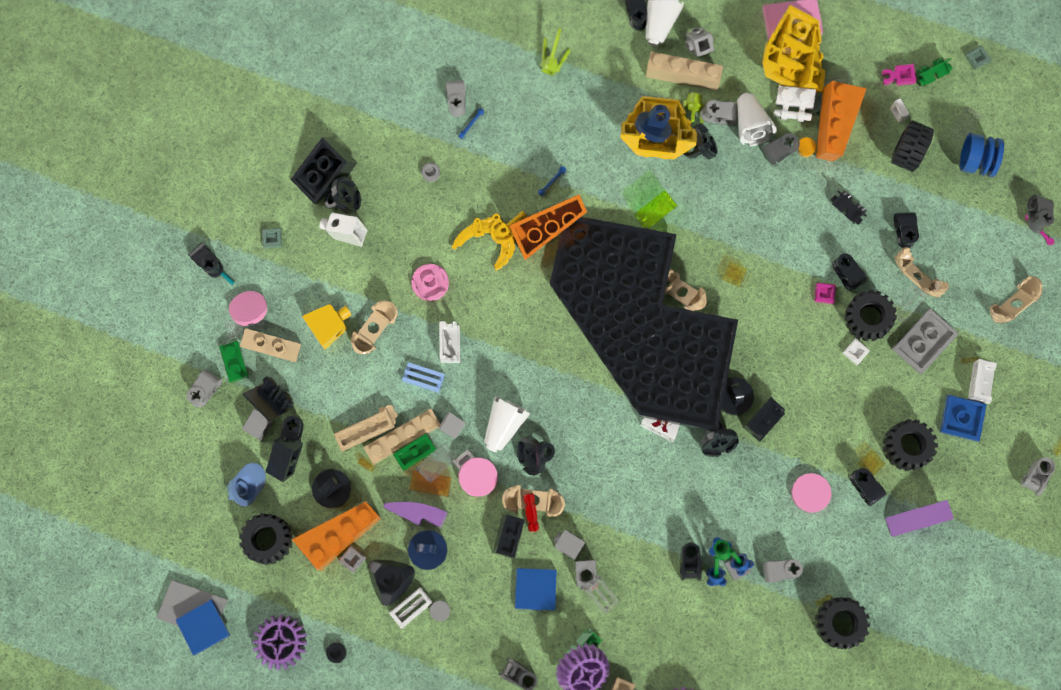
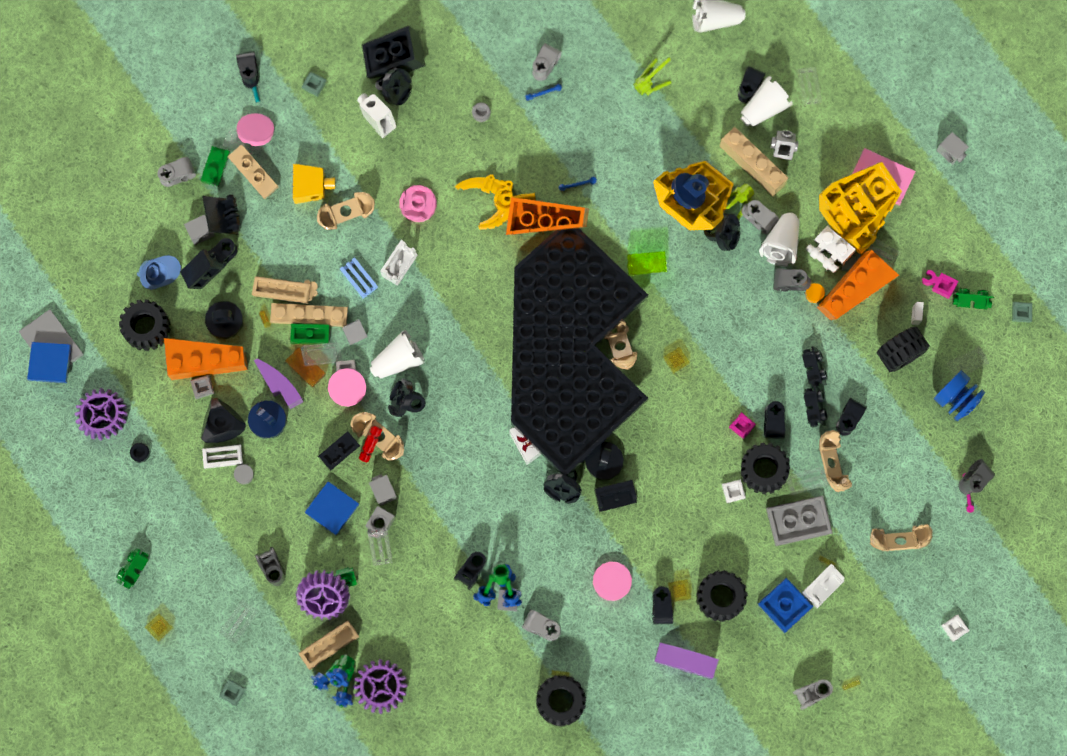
camera: 30 degrees right, 0 degrees up
none -> black hinge [803,386,828,427]

